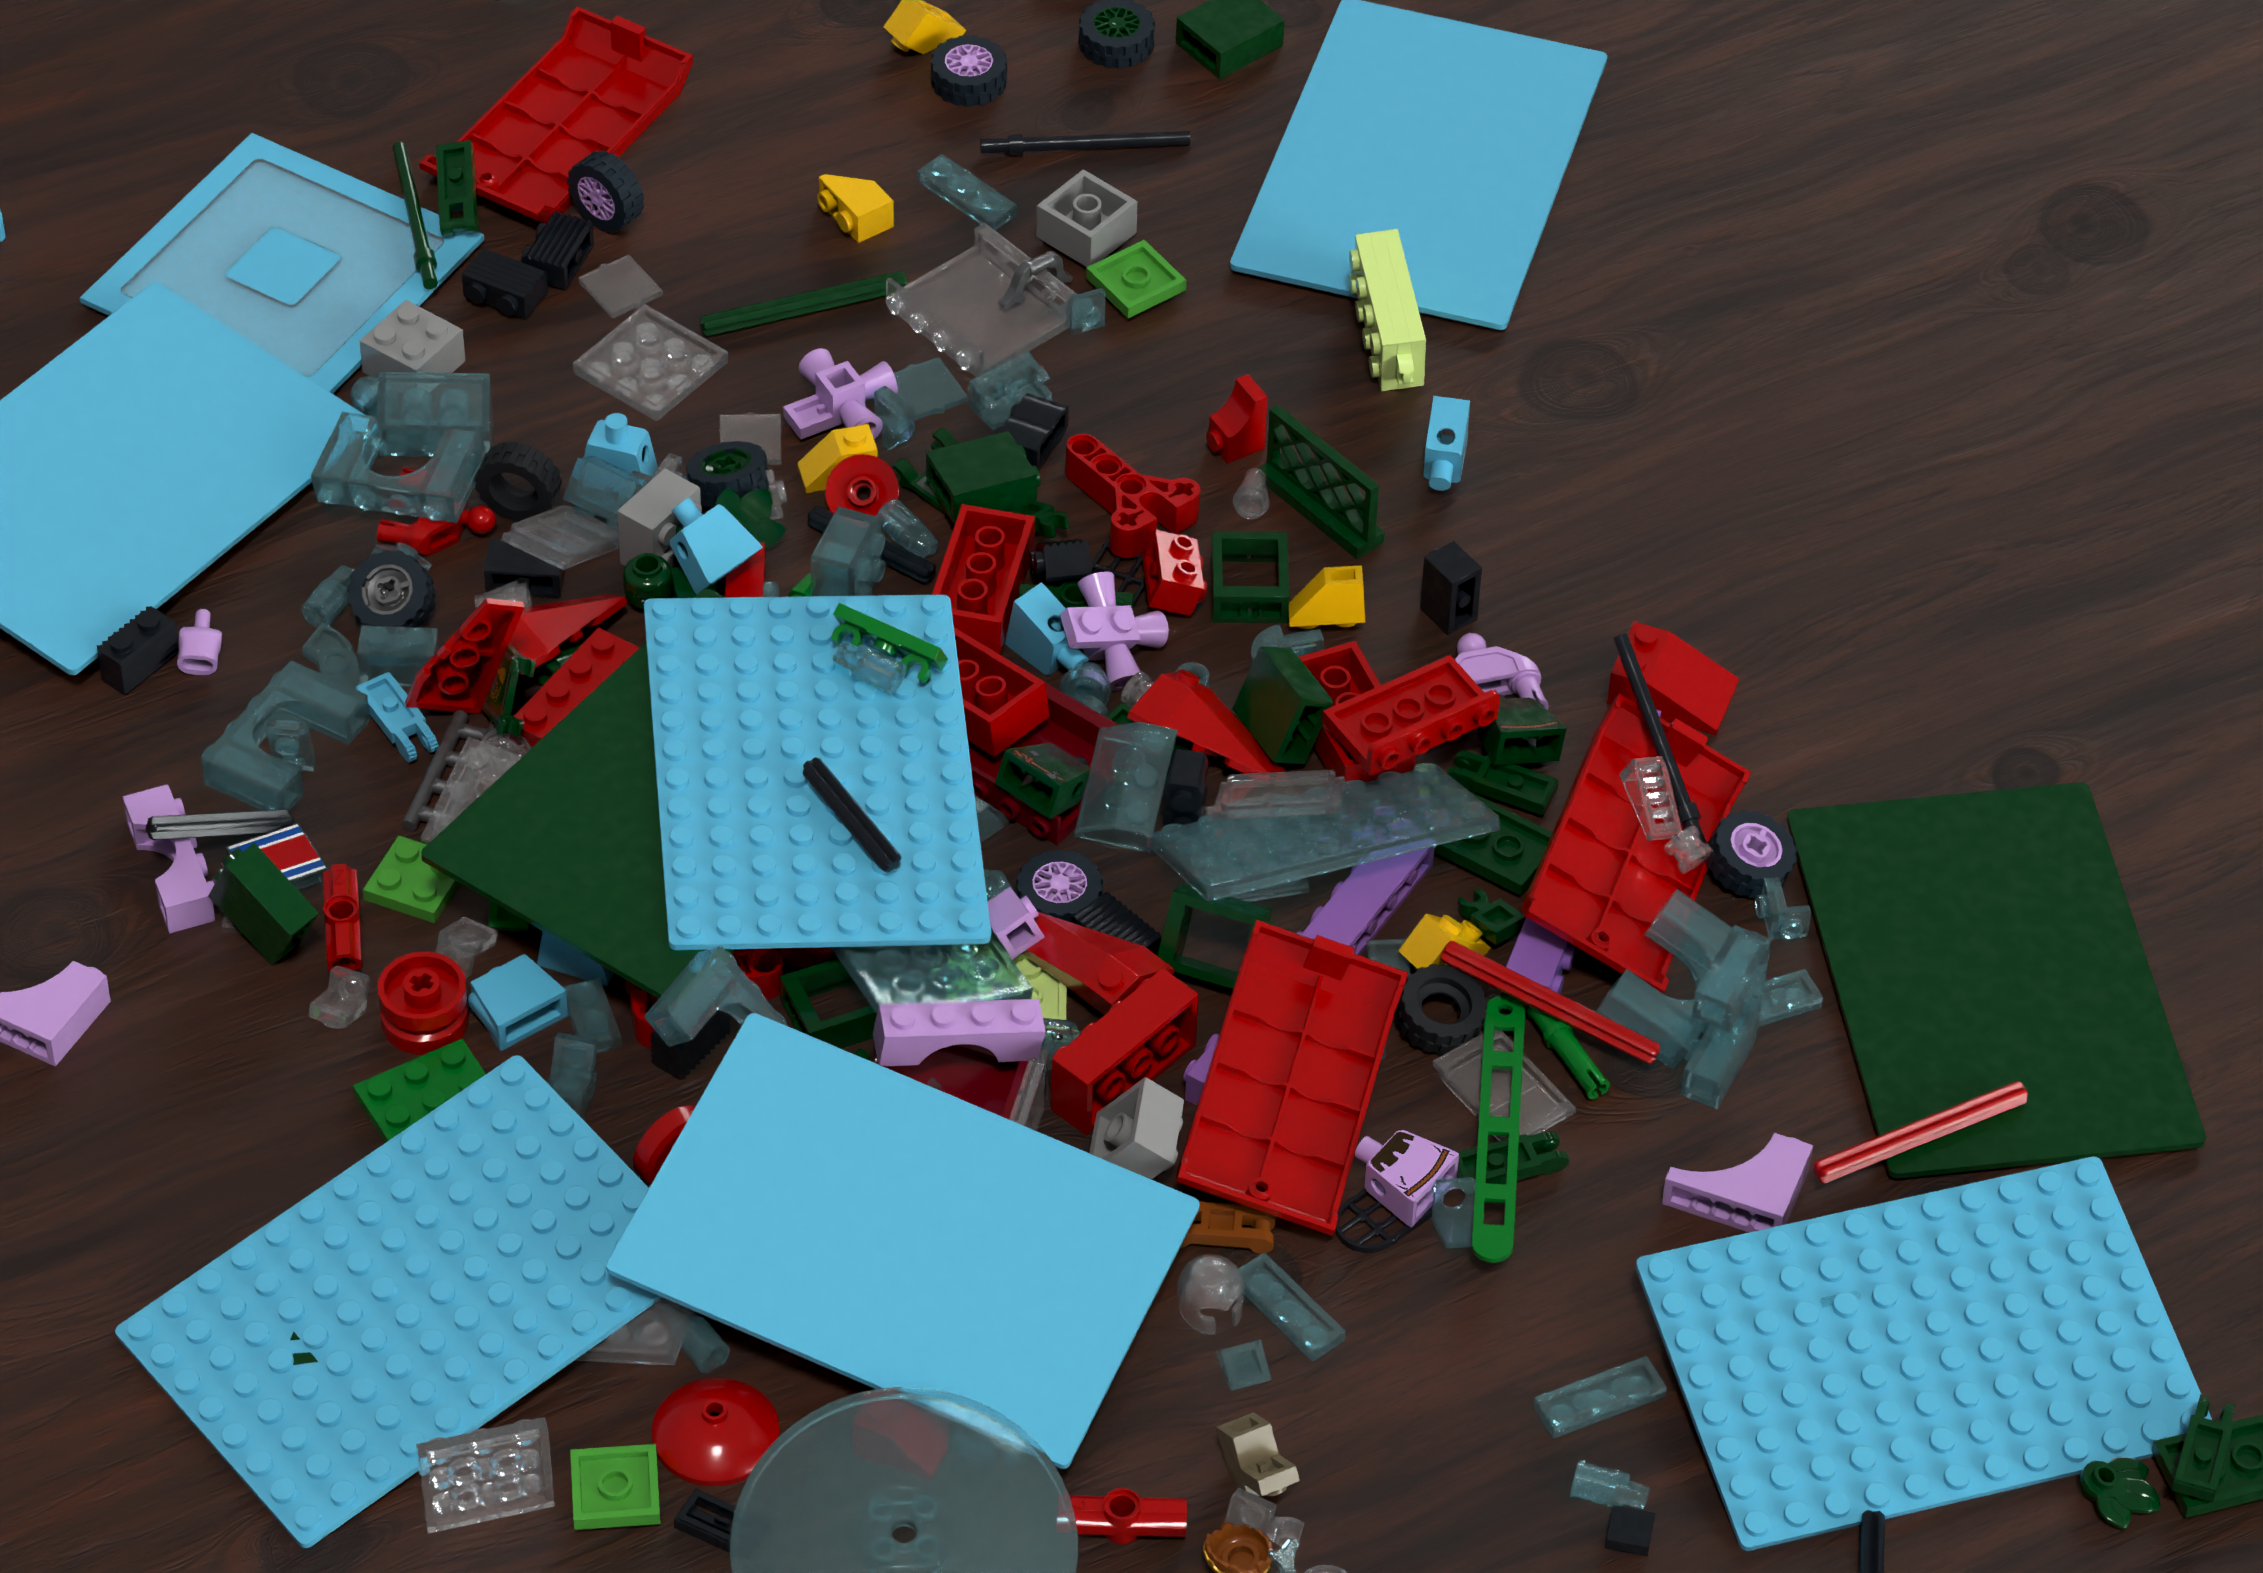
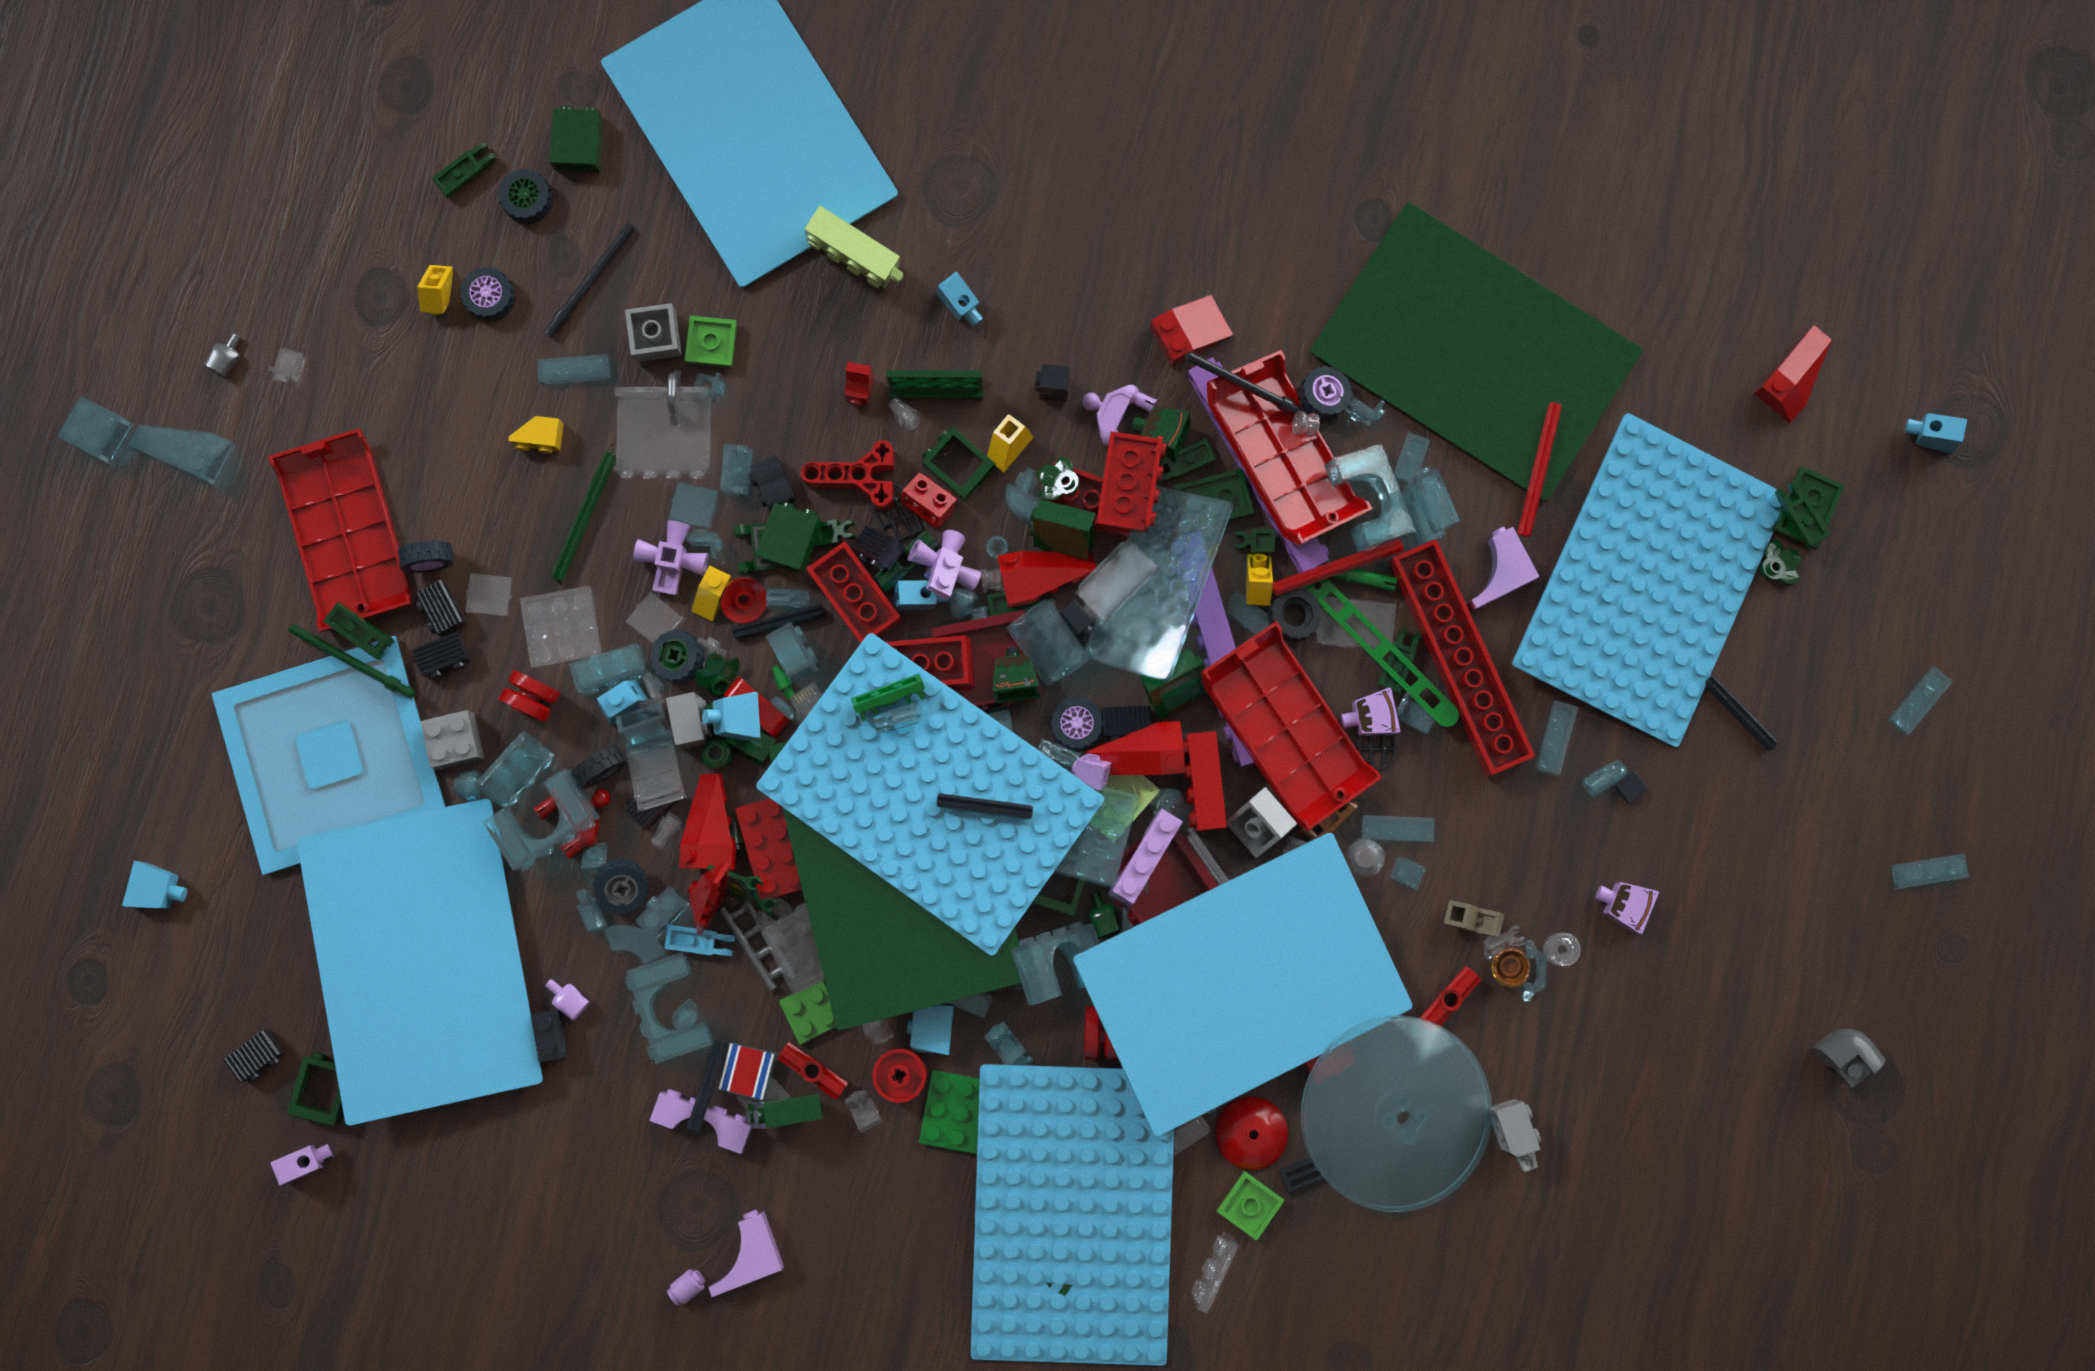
camera: 50 degrees left, 35 degrees up
clear slope [1619,756,1683,841] -> none
none -> red wheel [498,669,561,722]
none -> clear light blue brick [569,643,649,696]
none -> dark green plate [1037,457,1080,501]
none -> red brick [1389,539,1535,777]

